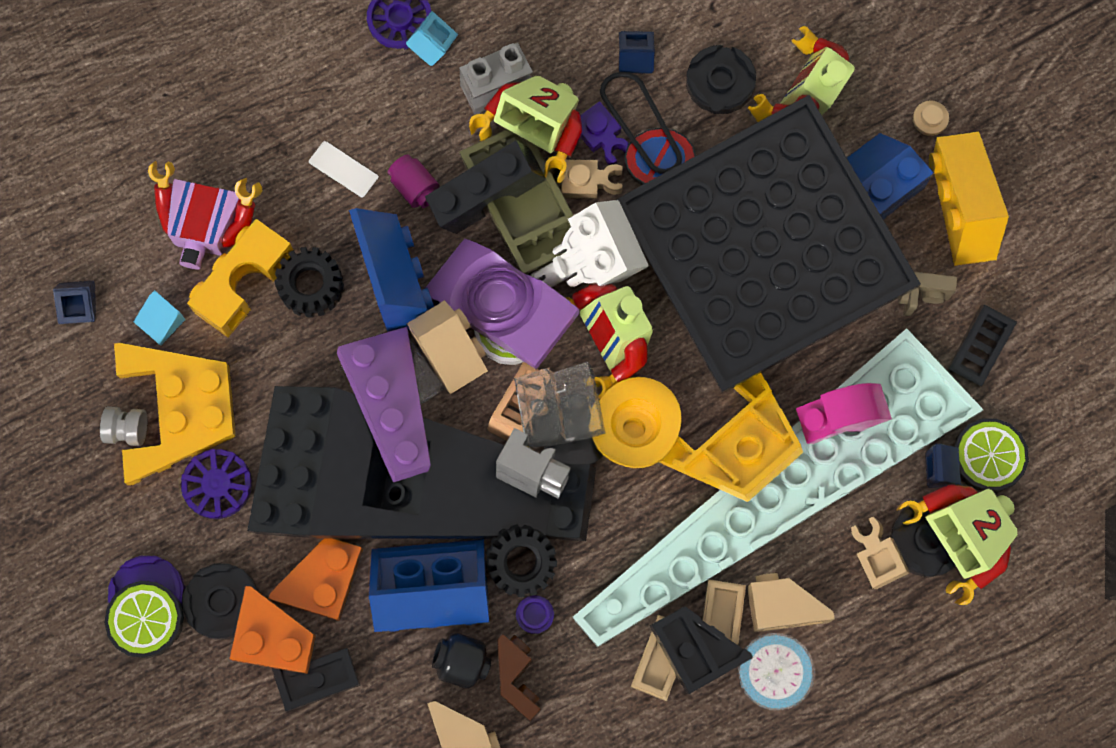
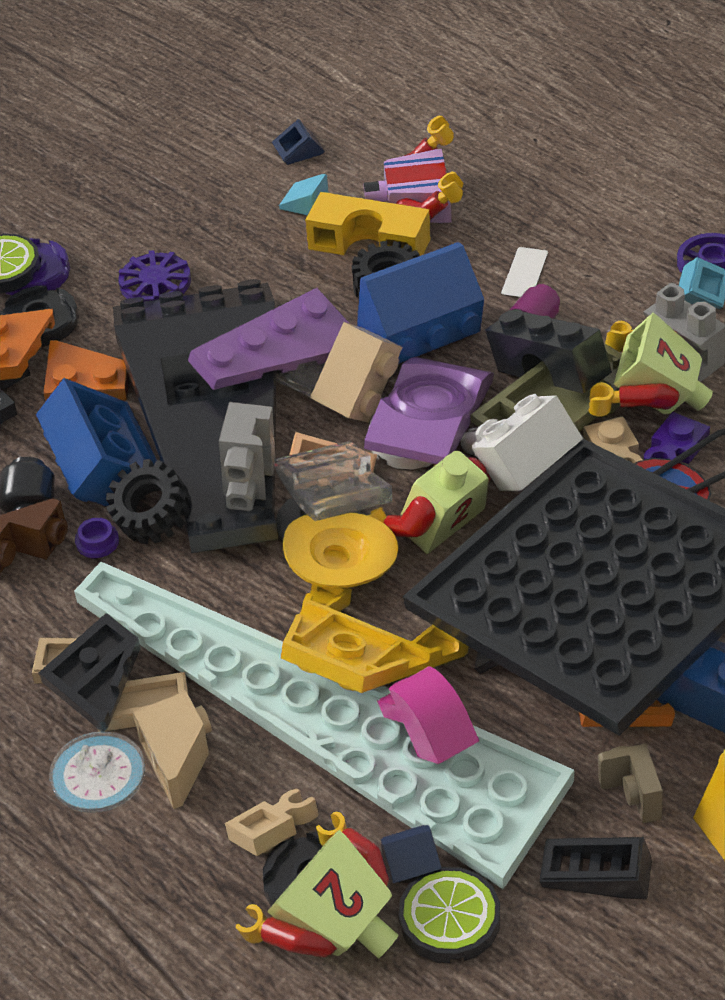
camera: 75 degrees right, 30 degrees down
light grey wheel [100,406,148,446] -> none
yellow wing [114,343,236,486] -> none

